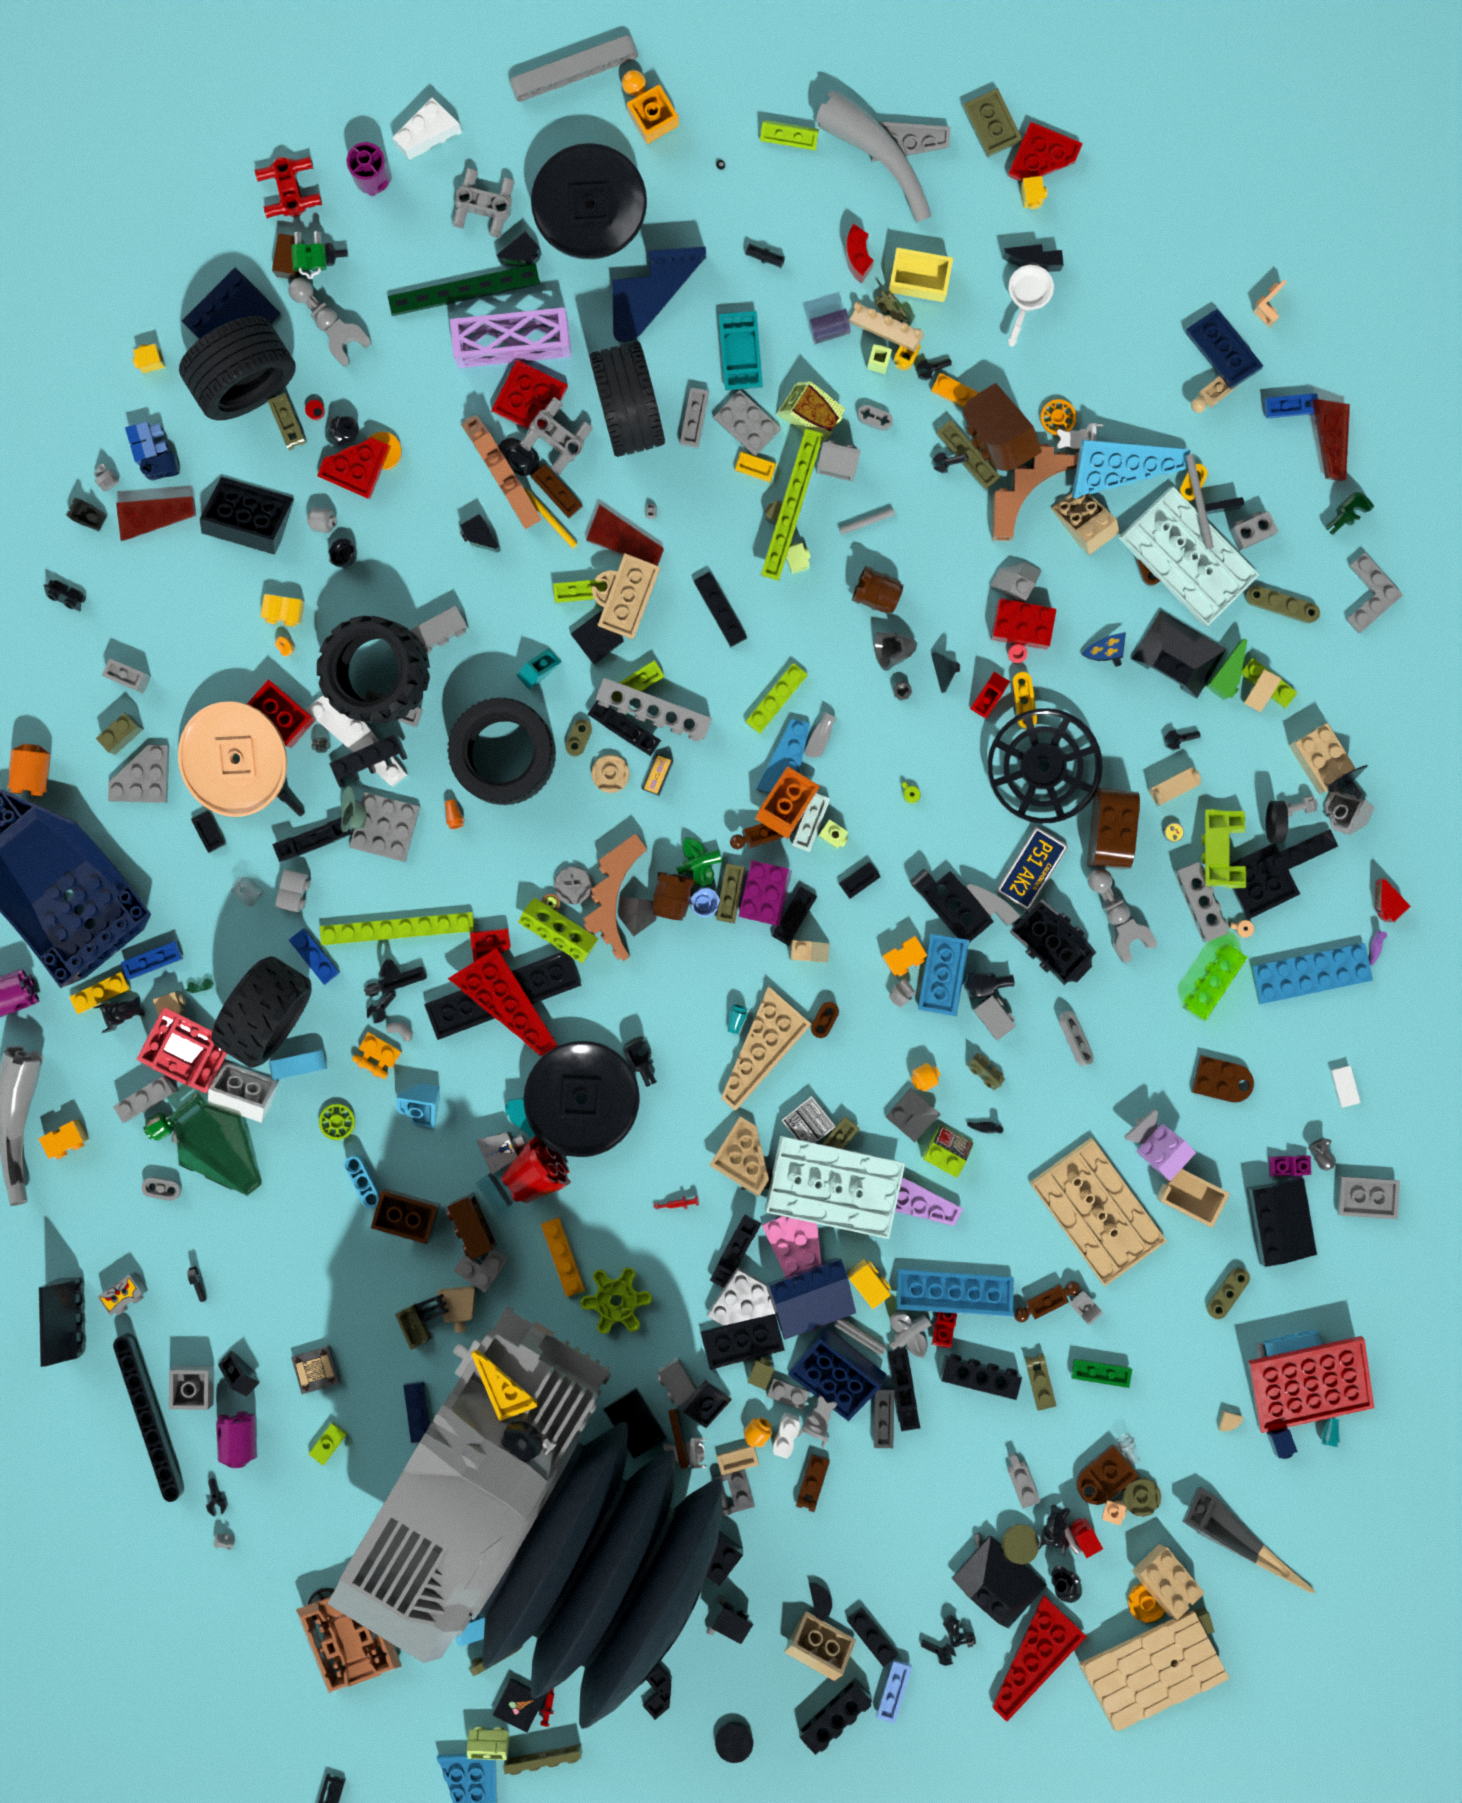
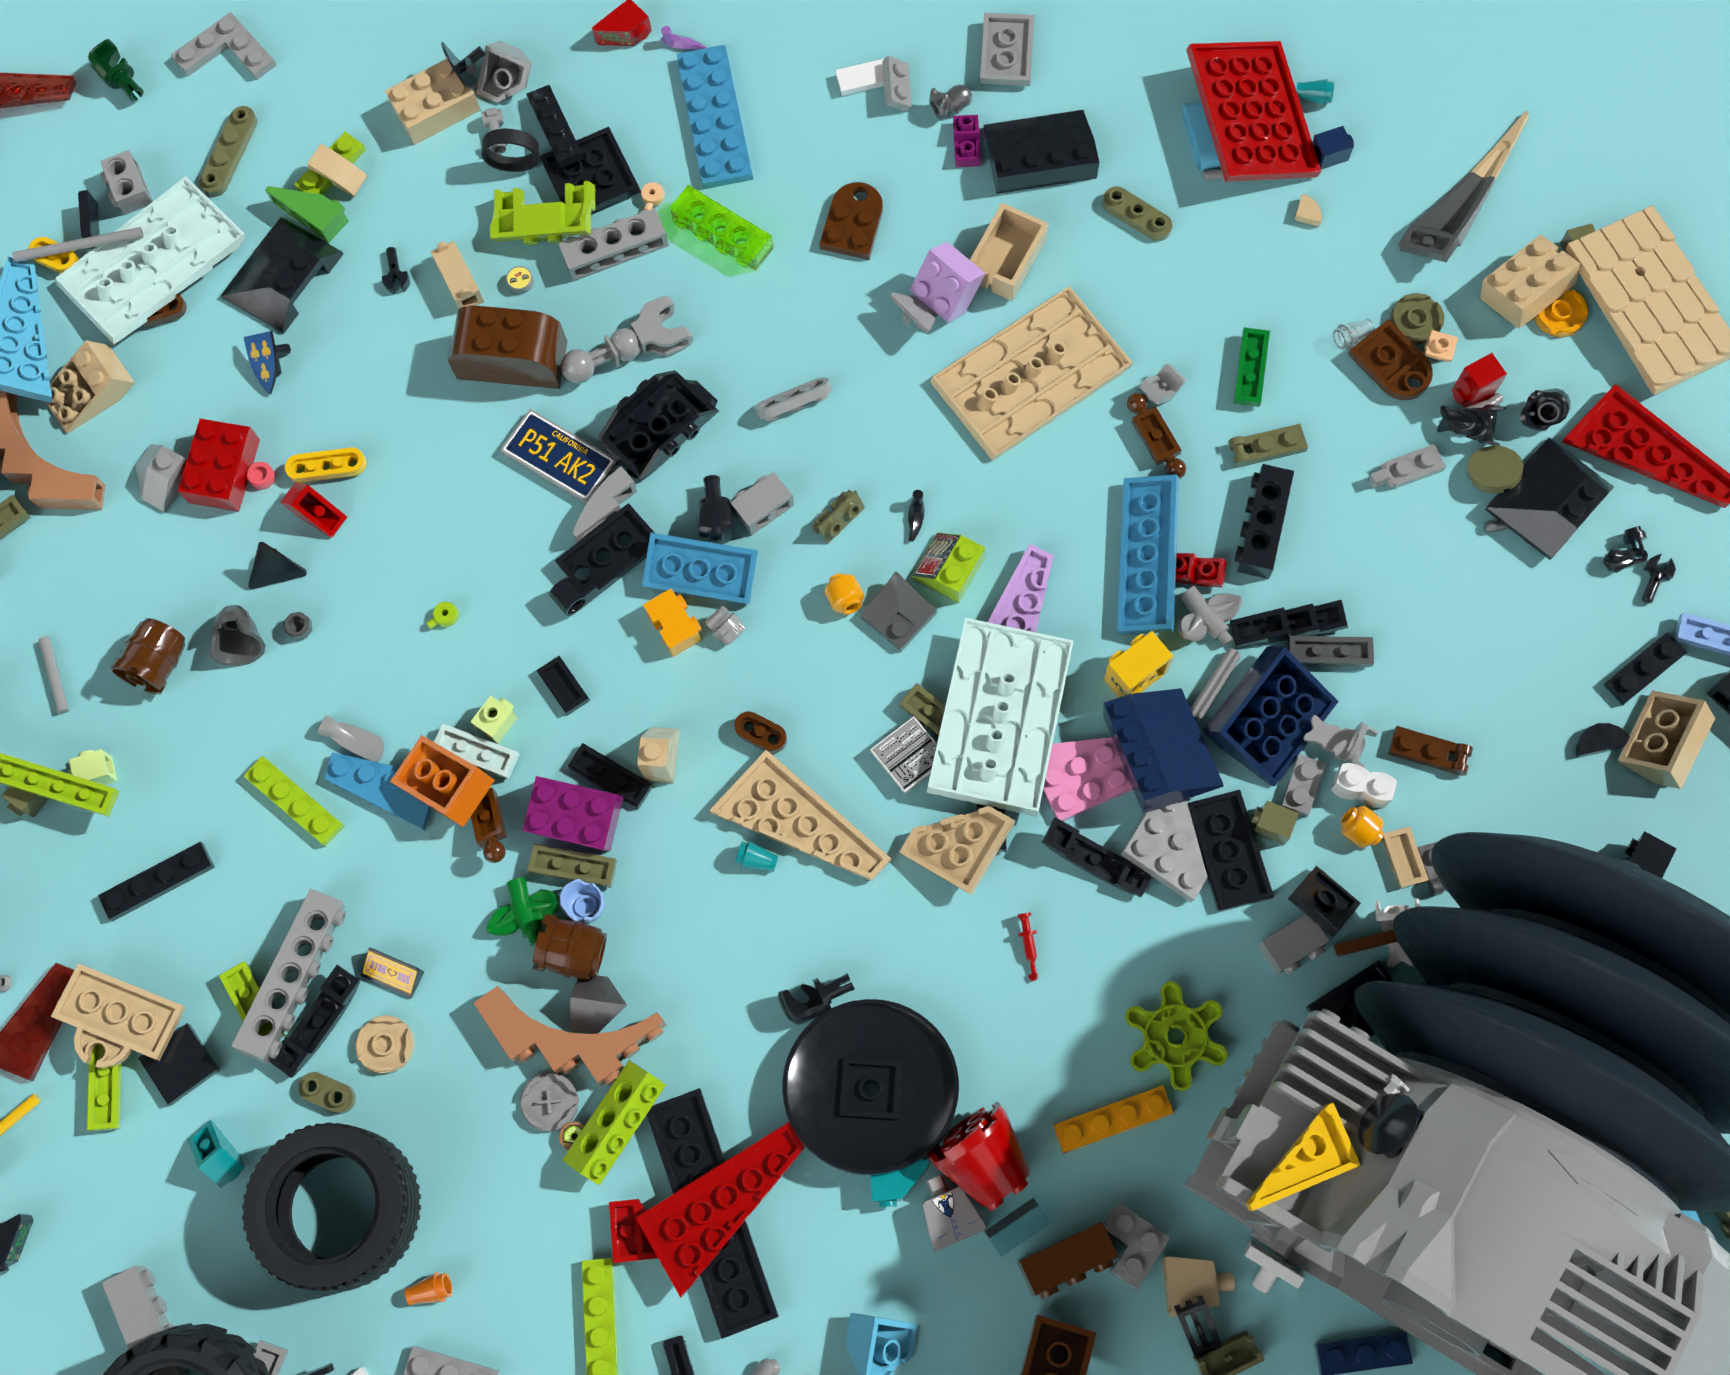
camera: 85 degrees left, 15 degrees down
black dish [987,708,1103,824] -> none
none -> light grey plate [882,56,912,112]

